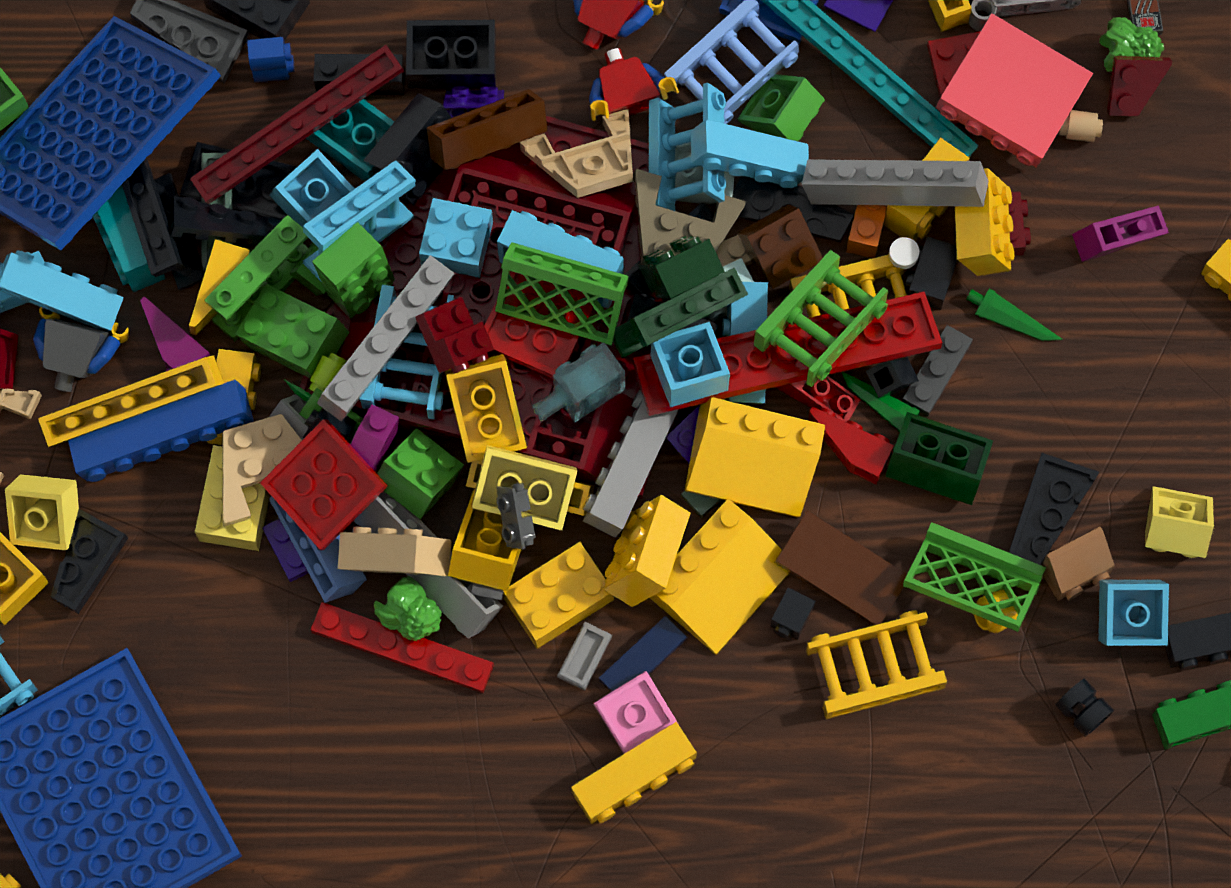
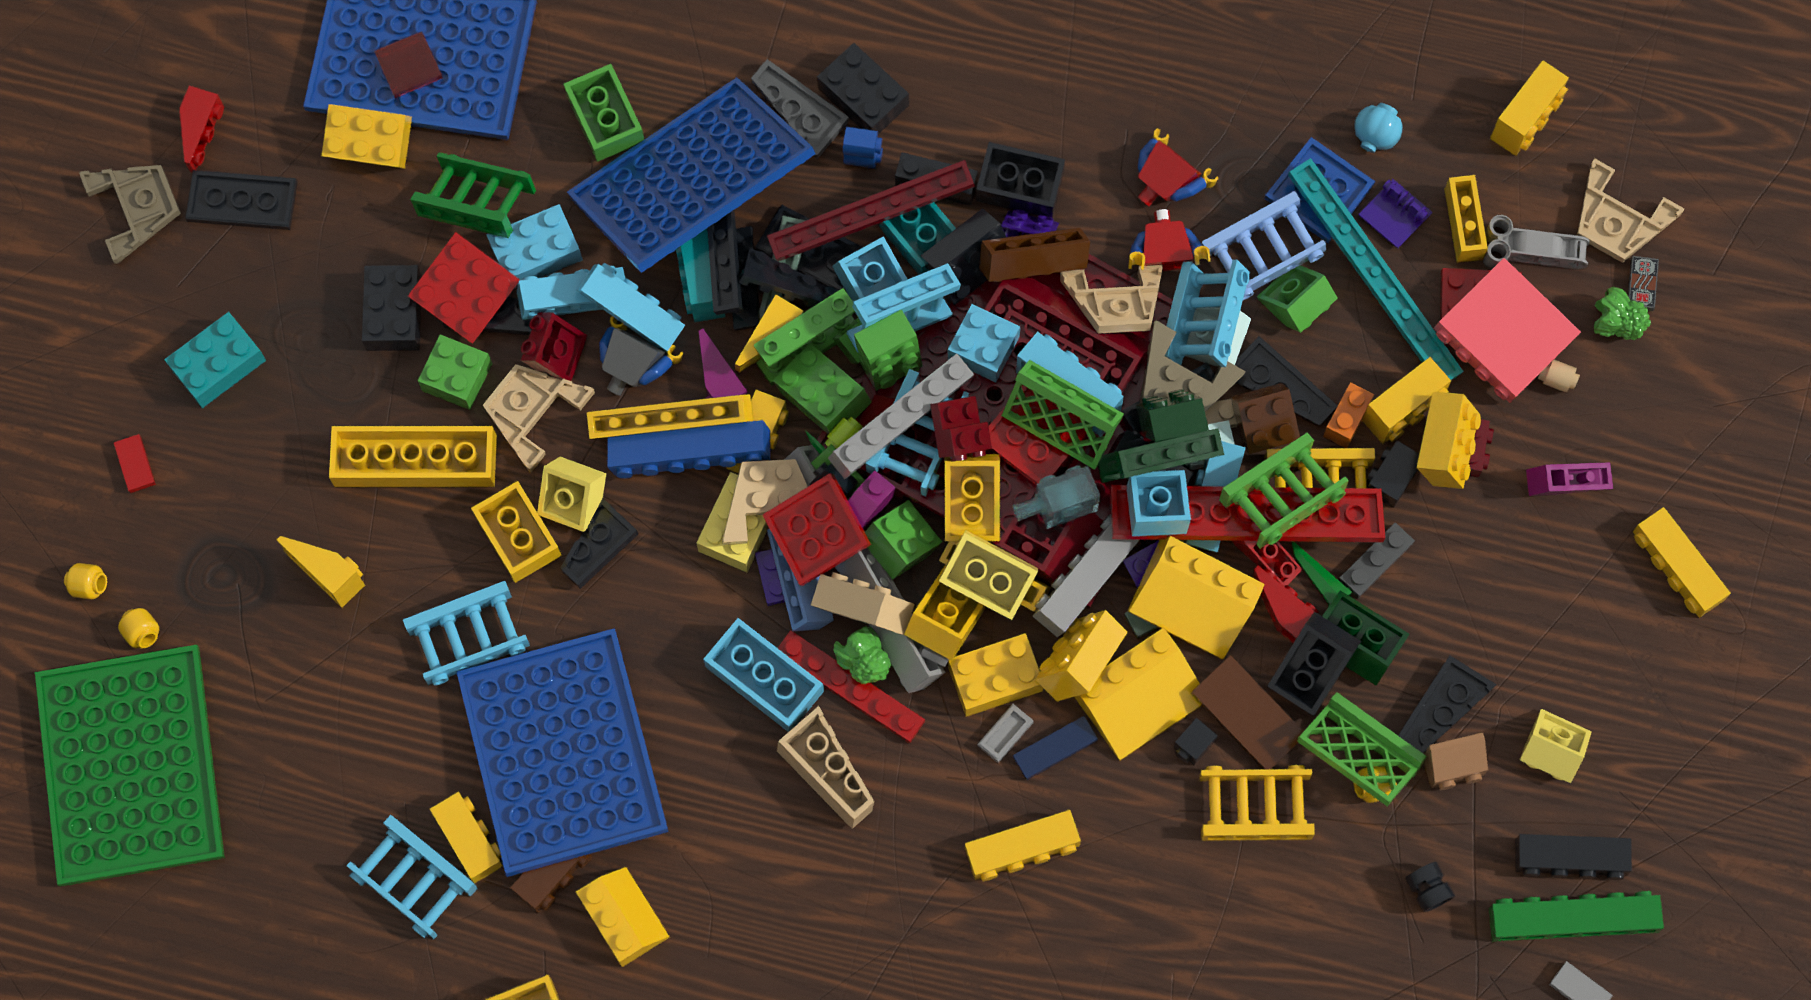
camera: 15 degrees right, 0 degrees up
dark grey hinge [496,483,536,549] -> none
bright pink tile [593,671,678,754] -> none
medium azure brick [691,119,809,188] -> none
light grey brick [802,159,989,207] -> none
black brick [866,357,919,398] -> none
white tile [889,237,920,269] -> none
green bar [966,288,1064,341] -> none
medium azure brick [1098,580,1169,646] -> none
dark red wing [1107,56,1172,116] -> none
none -> medium azure brick [703,618,824,732]
none -> tan wedge [777,706,874,829]
none -> black brick [1267,612,1361,716]

